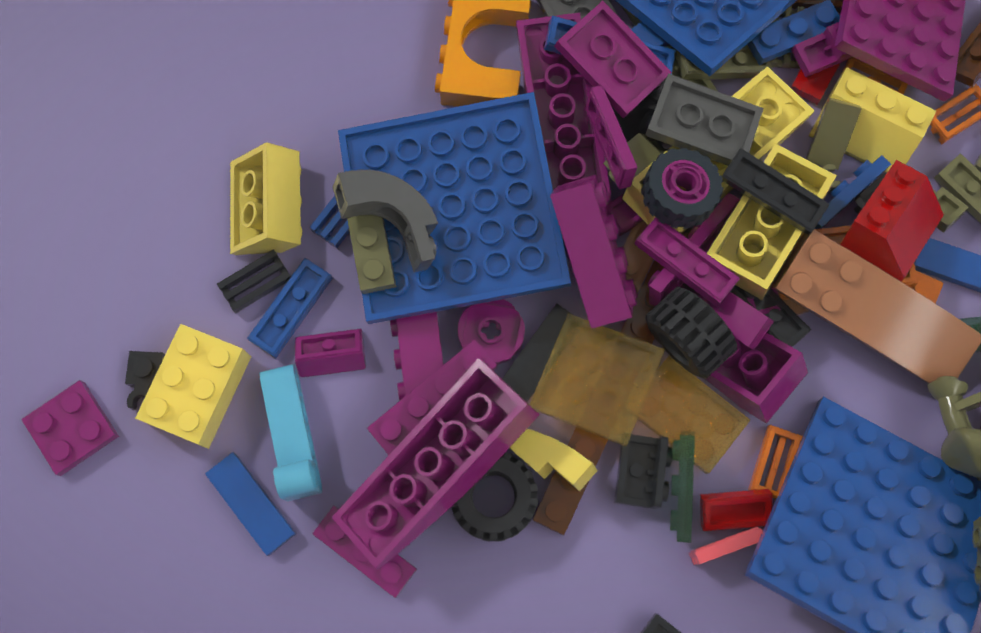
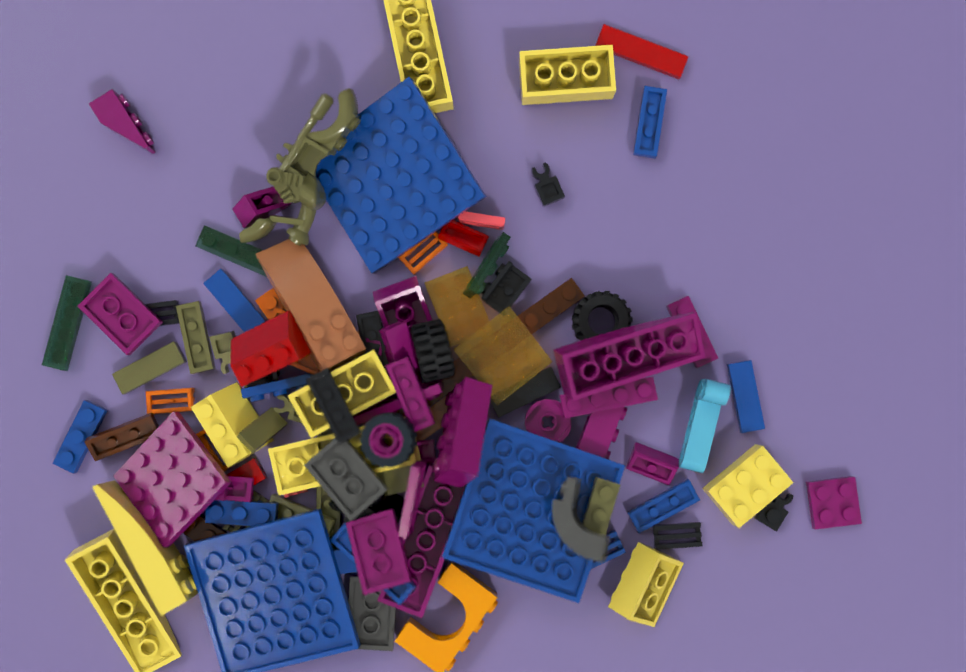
camera: 150 degrees left, 10 degrees up
light yellow slope [509,429,598,492] -> none

